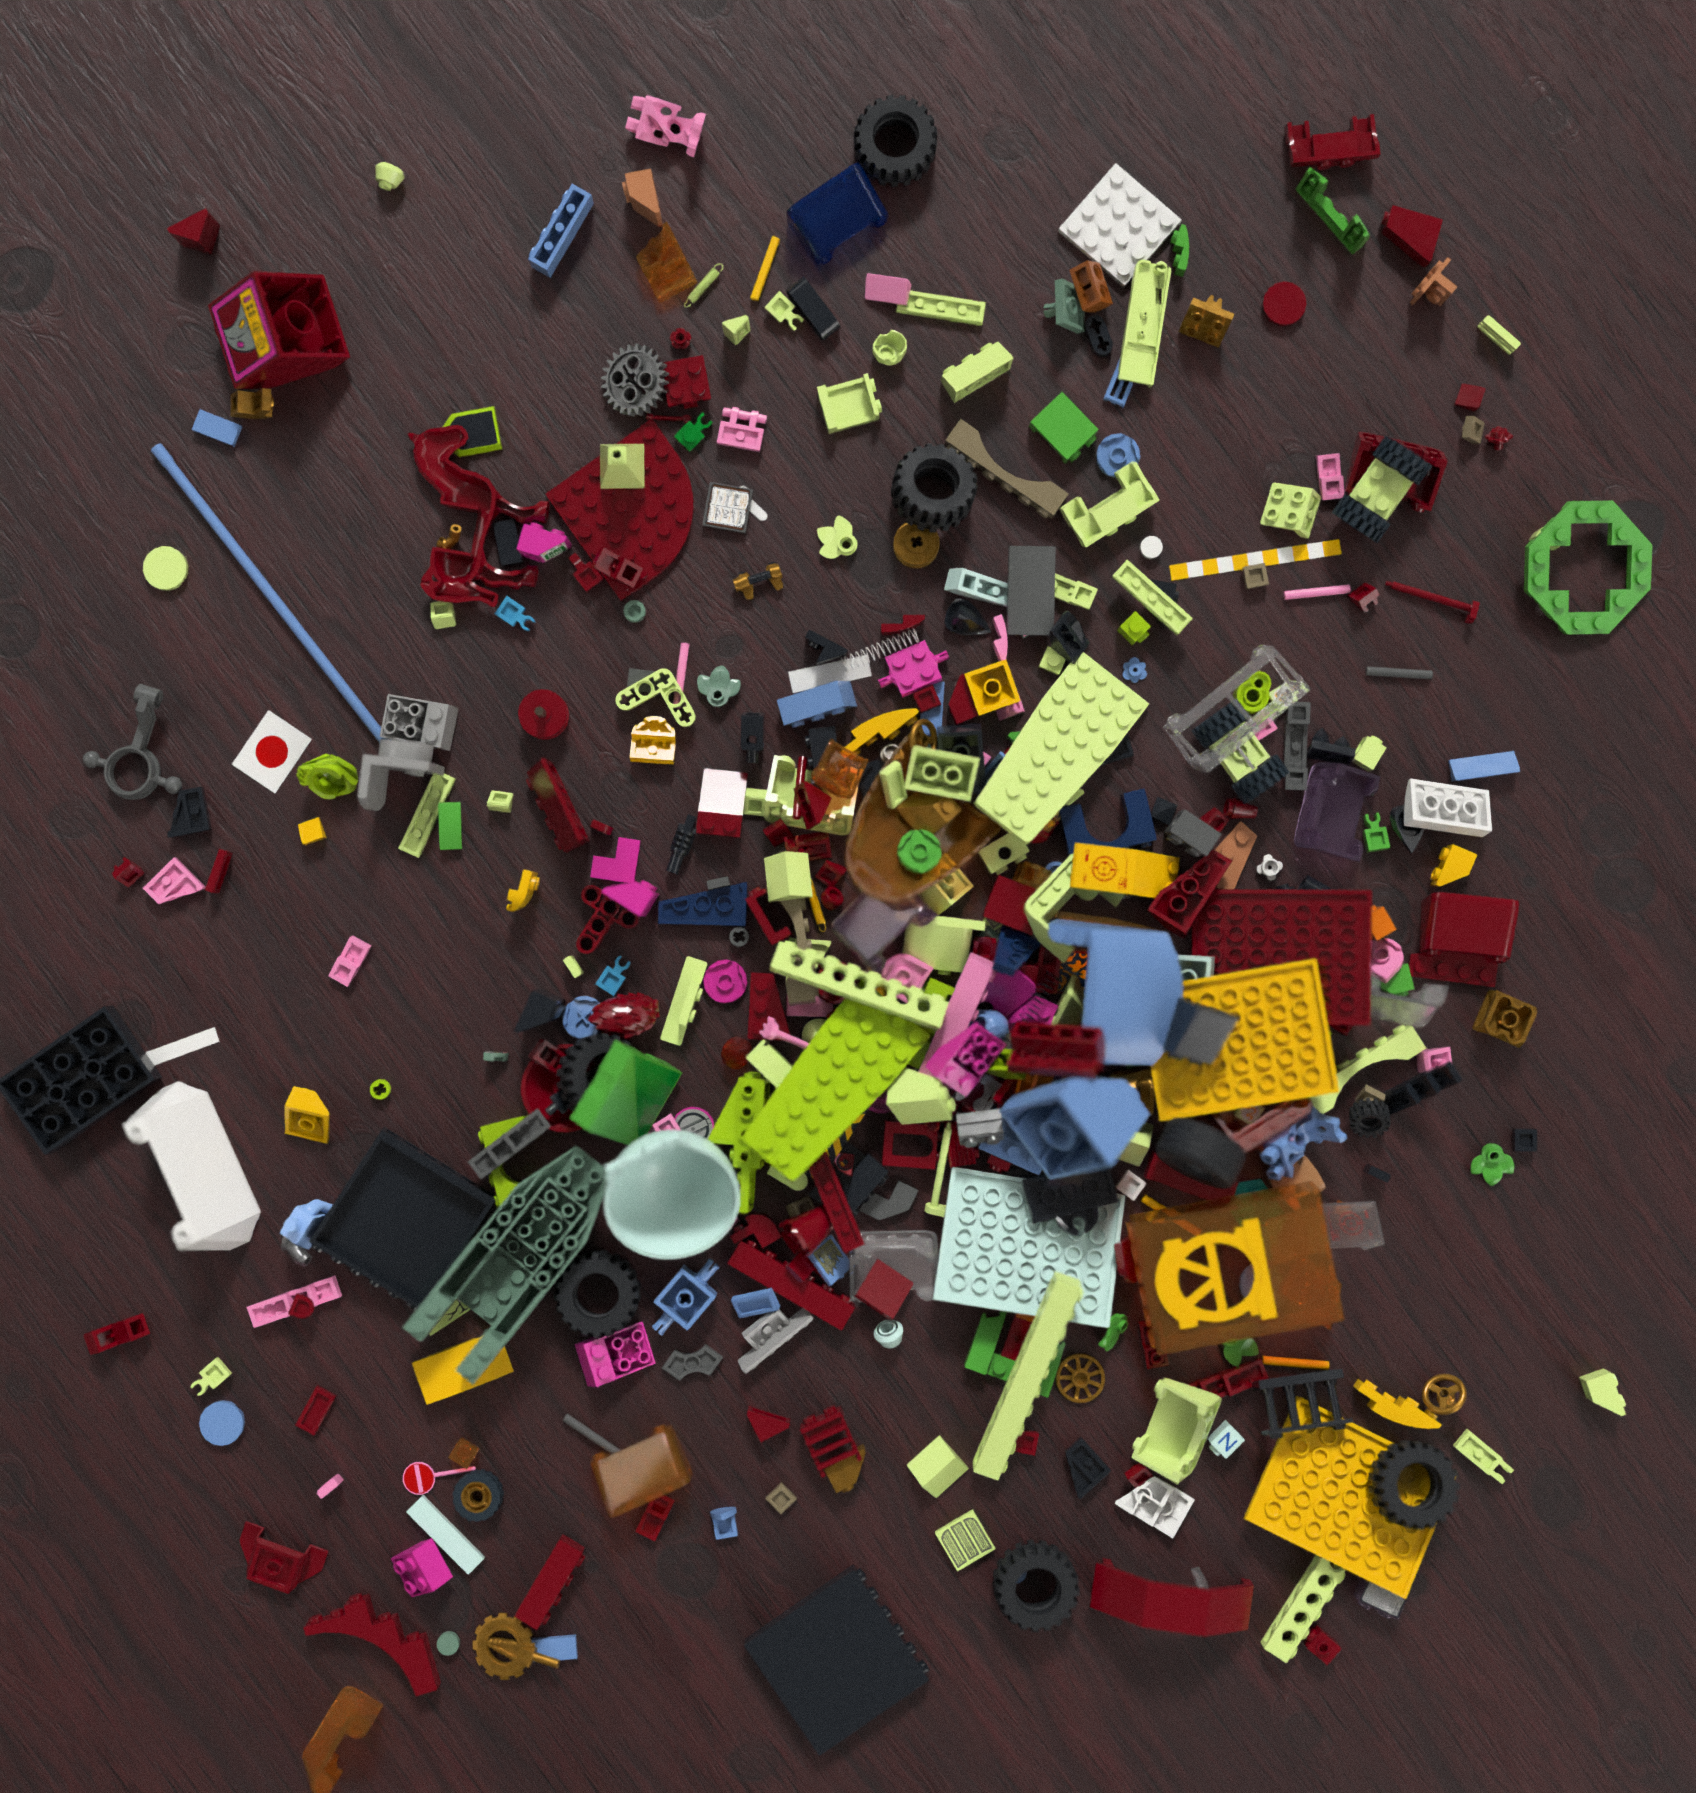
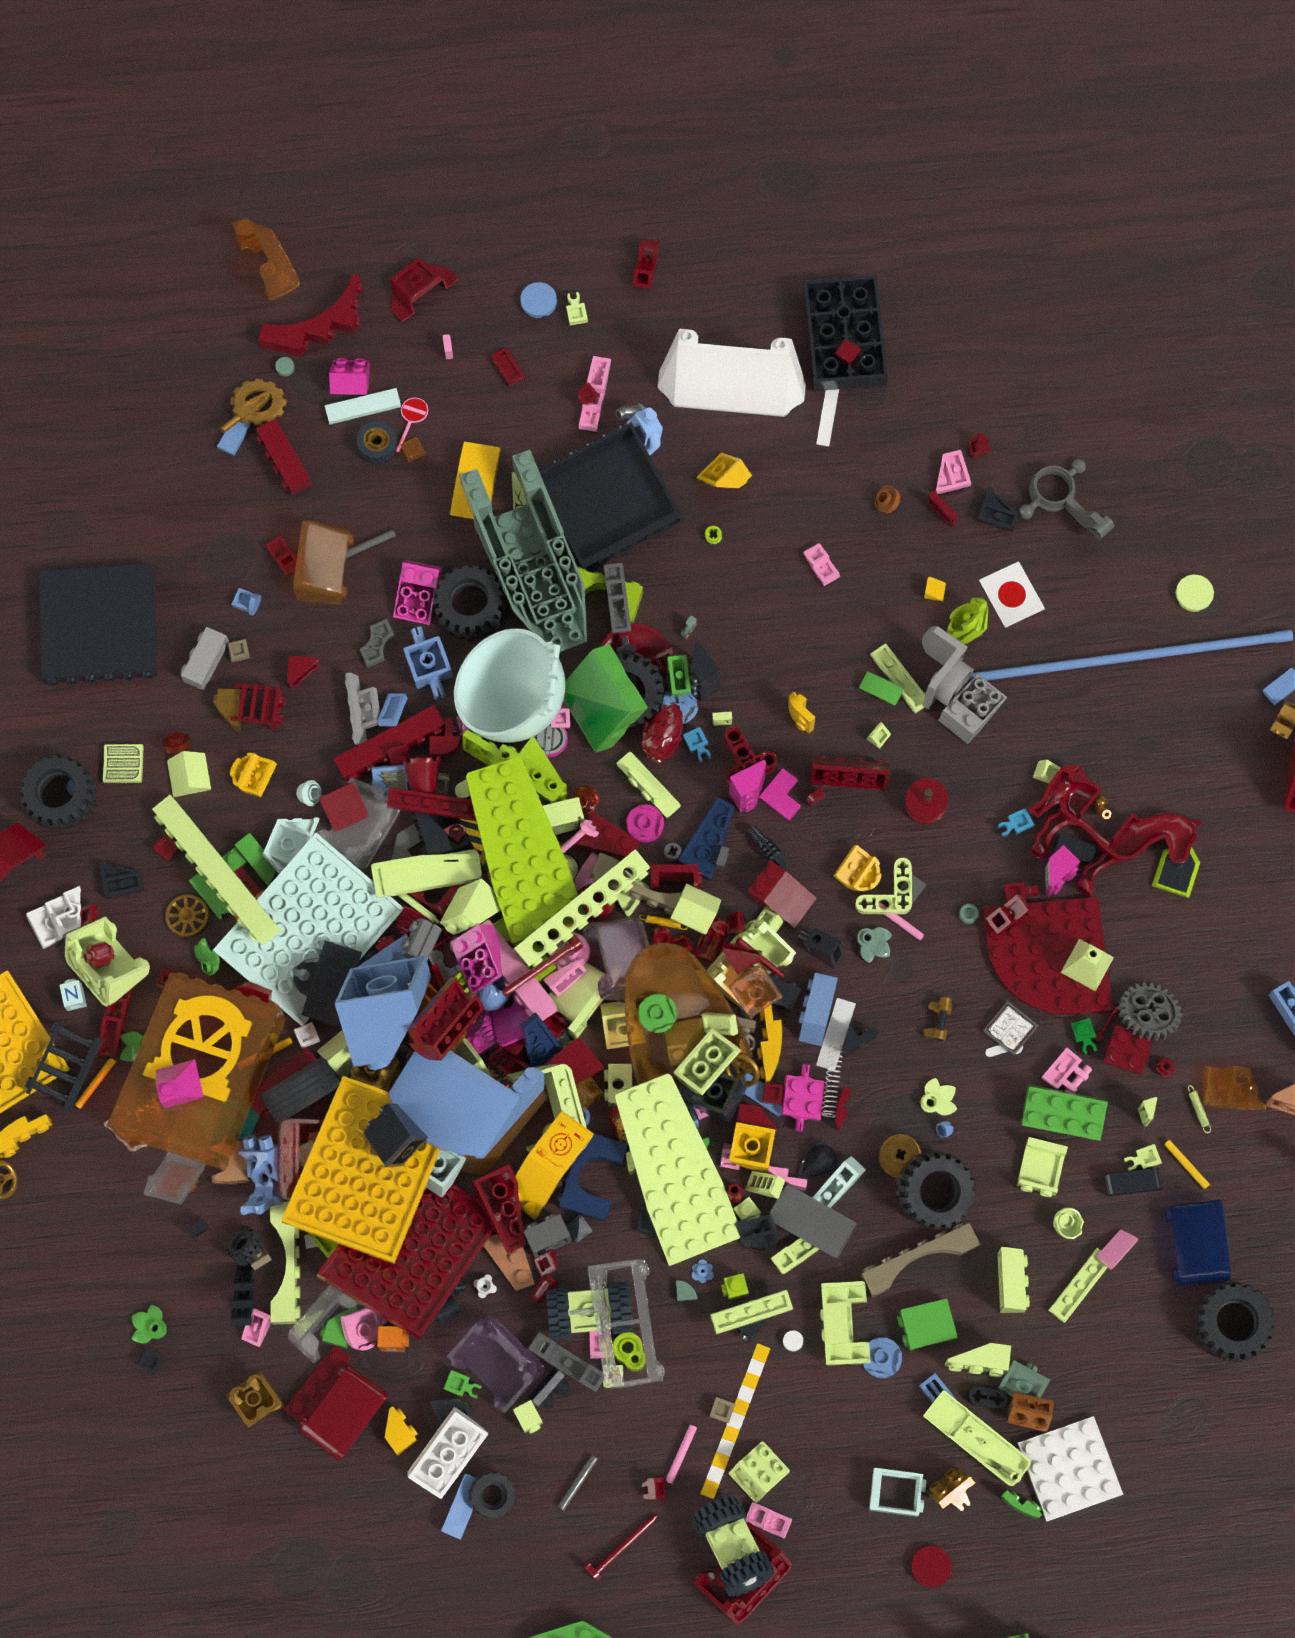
camera: 125 degrees right, 15 degrees down
none -> dark red head [84,941,114,968]
none -> dark pink slope [156,1059,204,1108]
none -> clear red plate [162,732,191,755]
none -> light grey brick [181,627,229,690]
none -> yellow slope [230,753,277,797]
none -> light aqua wing [263,818,320,874]
none -> yellowish green piece [371,850,482,899]
none -> black tyre [469,1472,515,1518]
none -> dark red piece [502,935,583,996]
none -> bright pink slope [543,960,587,997]
none -> bright green slope [667,655,691,698]
none -> sand green tile [676,1280,697,1301]
none -> dark red cone [725,1184,744,1203]
none -> dark tan plate [736,1017,756,1034]
none -> yellowish green slope [745,1171,785,1199]
none -> dark red tile [835,339,861,365]
none -> light aqua window [869,1468,926,1517]
none -> dark orange plate [875,486,900,514]
none -> medium blue hinge [936,1121,953,1138]
none -> yellowish green slope [945,1343,1011,1377]
none -> bright green brick [1021,1084,1108,1141]

